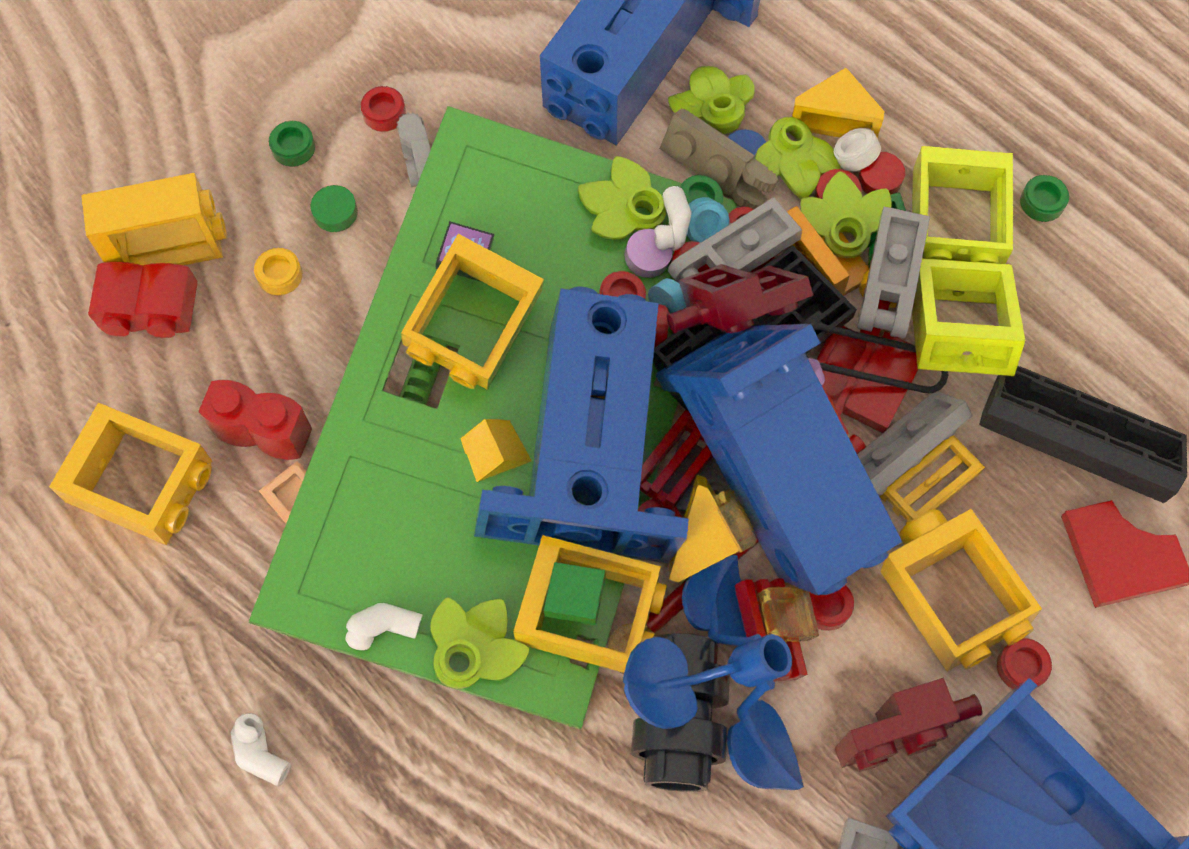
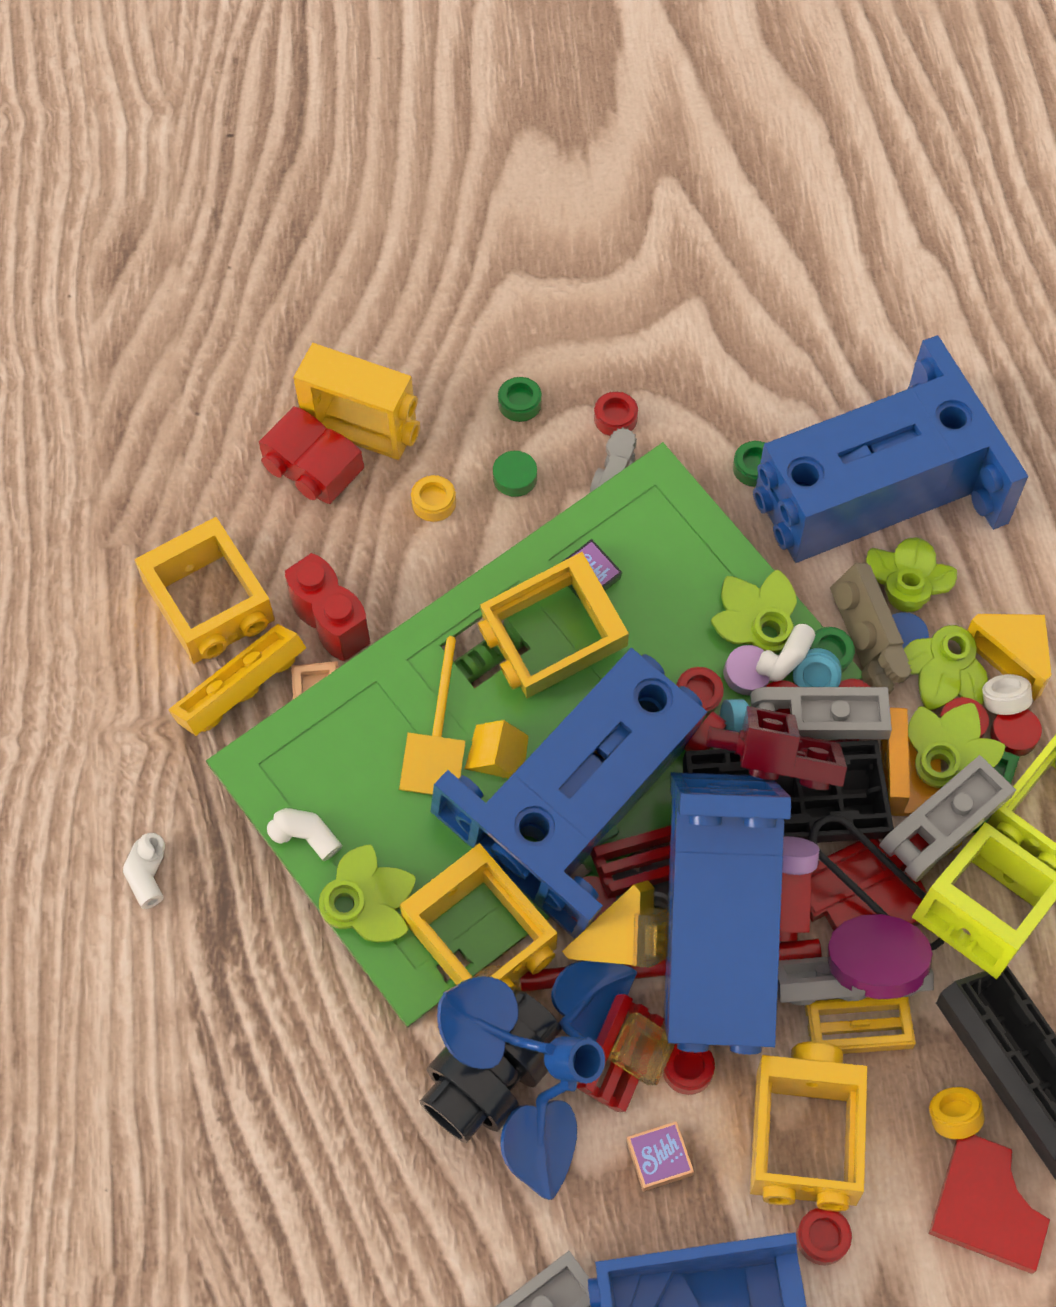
camera: 35 degrees right, 5 degrees down
green tile [544,562,606,625] -> none
dark red plate [835,677,983,772] -> none
none -> yellow plate [168,624,306,736]
none -> yellow piece [399,636,466,795]
none -> tile [626,1121,694,1192]
none -> green tile [733,441,765,487]
none -> magenta tile [827,914,933,999]
none -> yellow tile [929,1087,985,1139]

